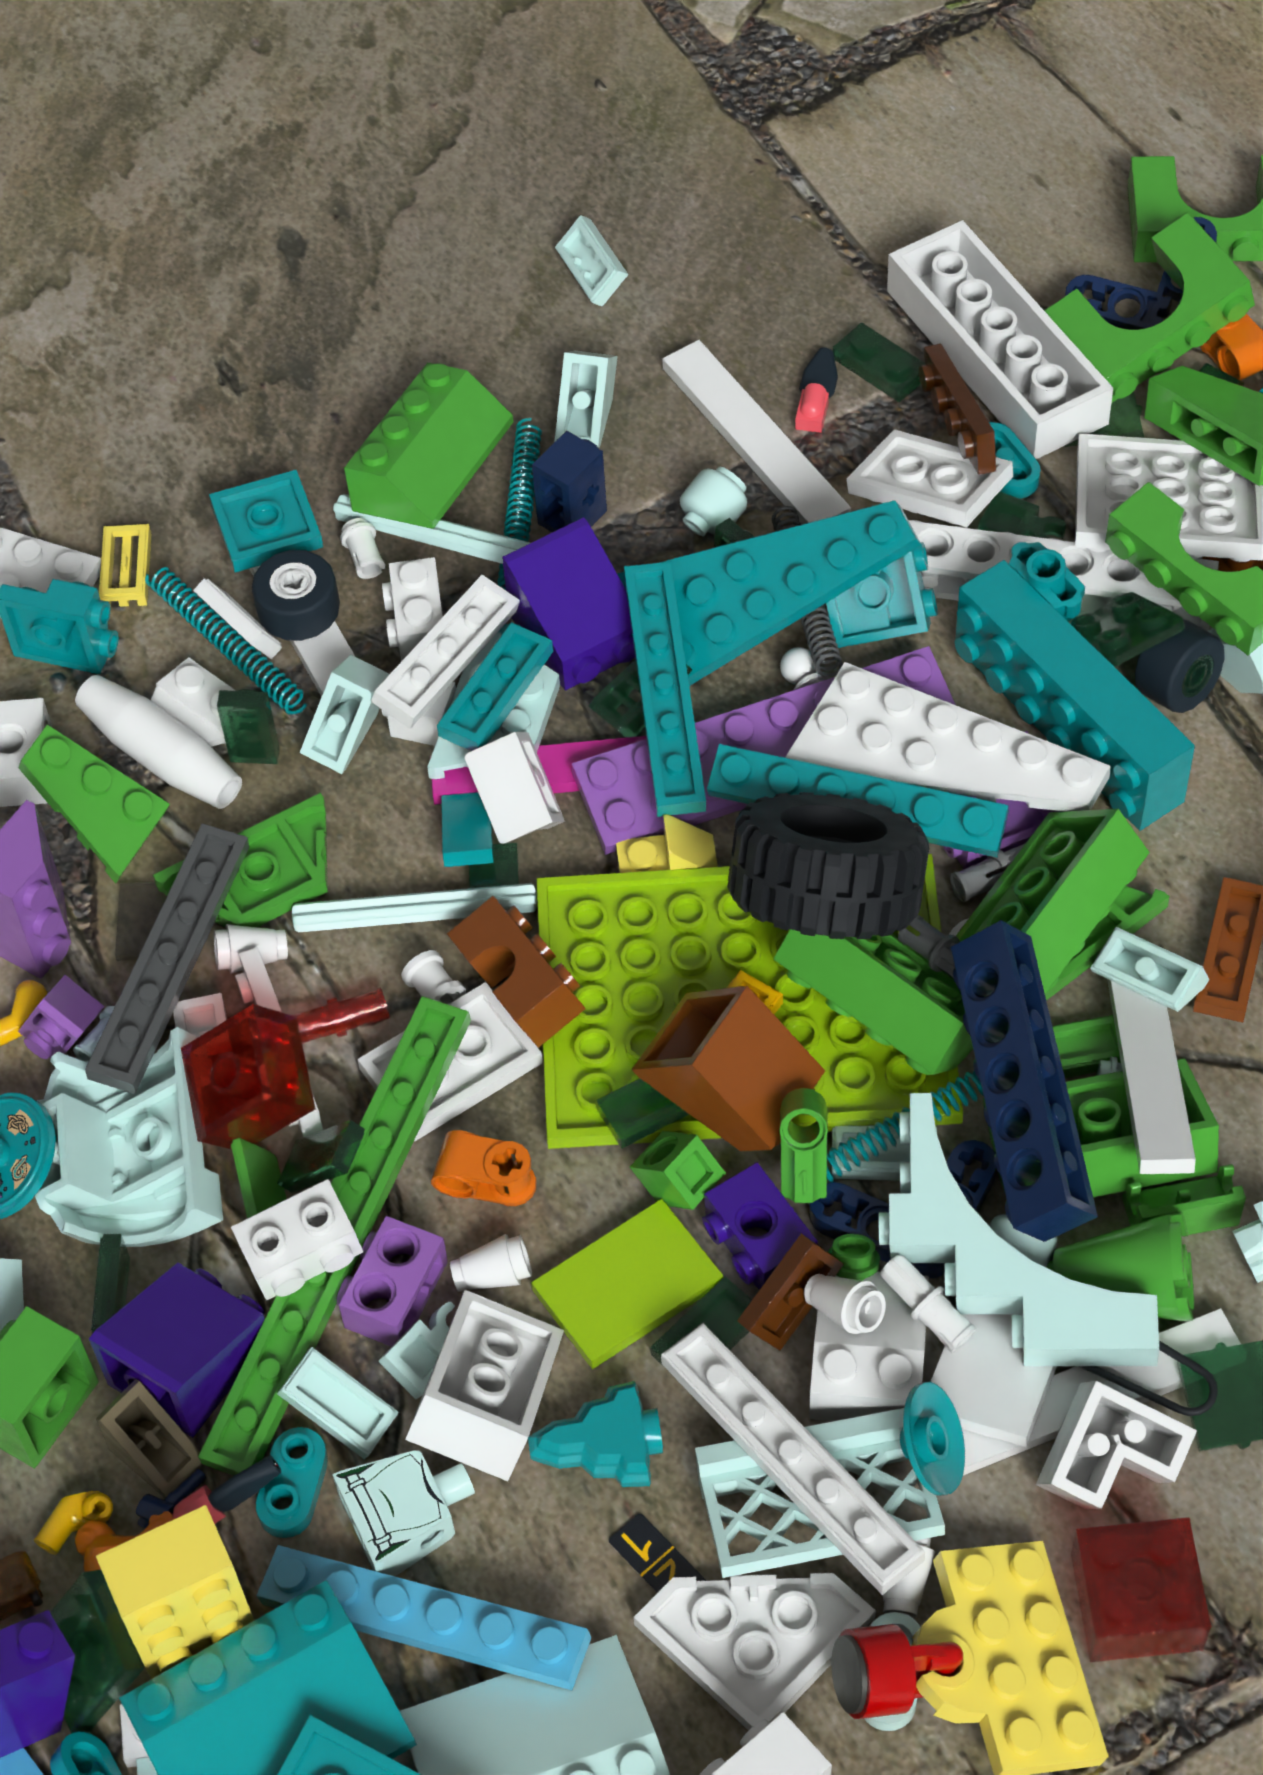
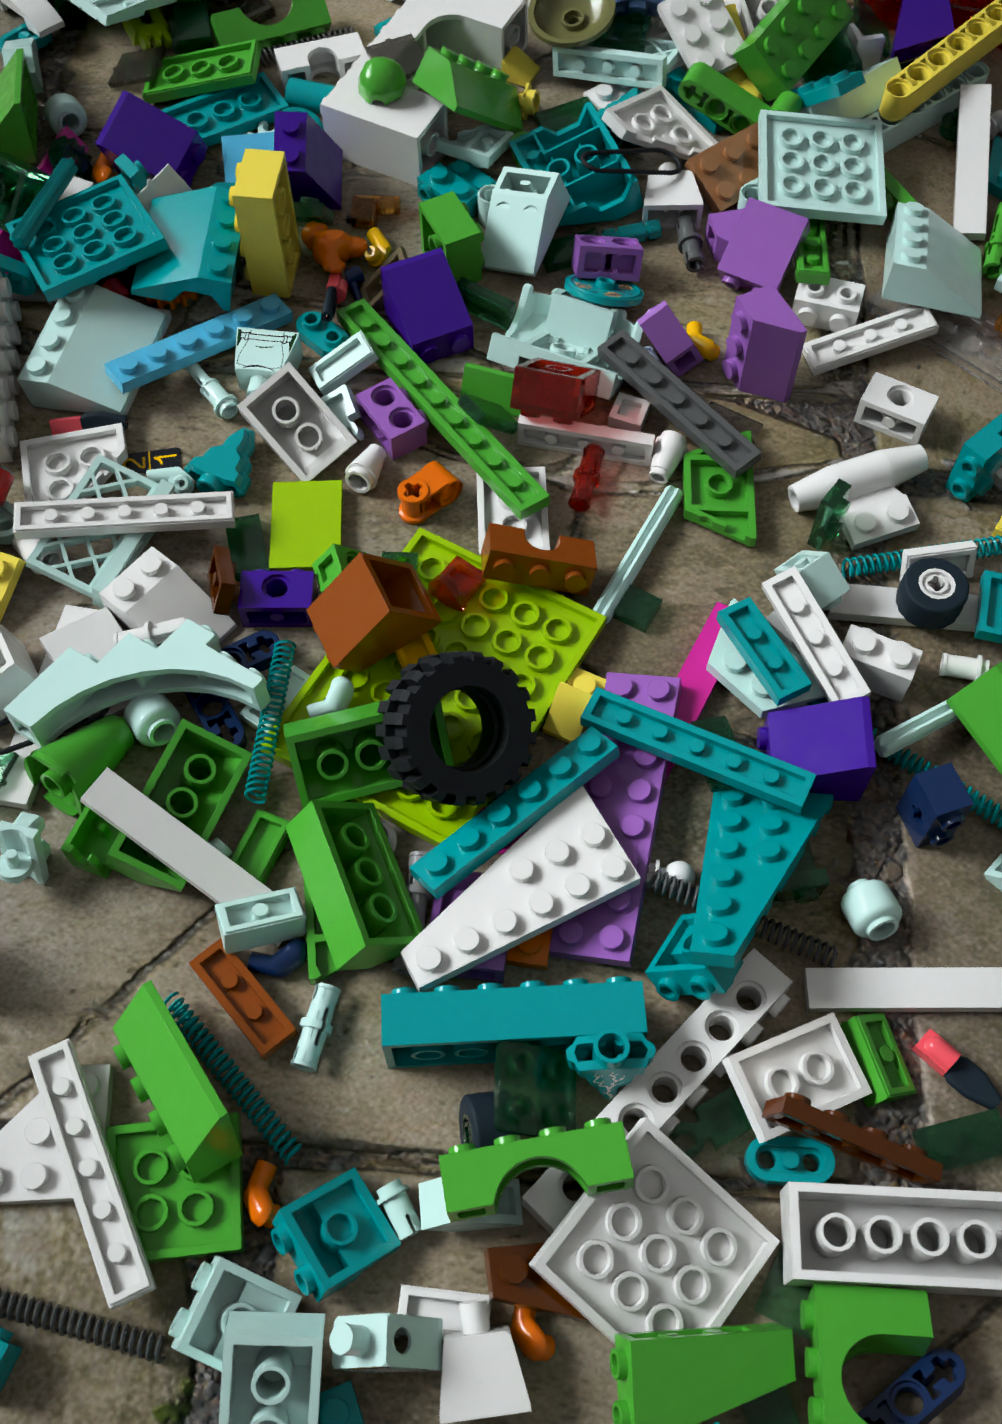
camera: 120 degrees right, 5 degrees up
bright green wing [18,725,170,884] -> none
white brick [231,1179,363,1301] -> none
white bush [401,950,466,1004] -> none
teal tile [441,792,493,867] -> none
white panel [465,732,565,844] -> none
bright green piece [780,1088,828,1203] -> none
white cone [804,1274,886,1334] -> none
bright green plate [828,1234,880,1280] -> none
dark grey axle [898,915,960,979] -> none
teal dish [900,1382,965,1496] -> none
dark blue brick [951,920,1098,1242] -> none
none -> piece [49,411,128,435]
none -> light aqua arm [146,466,194,494]
none -> light aqua pin [185,363,239,419]
none -> dark blue arm [247,938,308,978]
none -> light aqua pin [290,983,341,1073]
none -> light aqua arm [306,676,354,718]
none -> clear red tile [428,555,486,612]
none -> bright green slope [840,1013,917,1107]

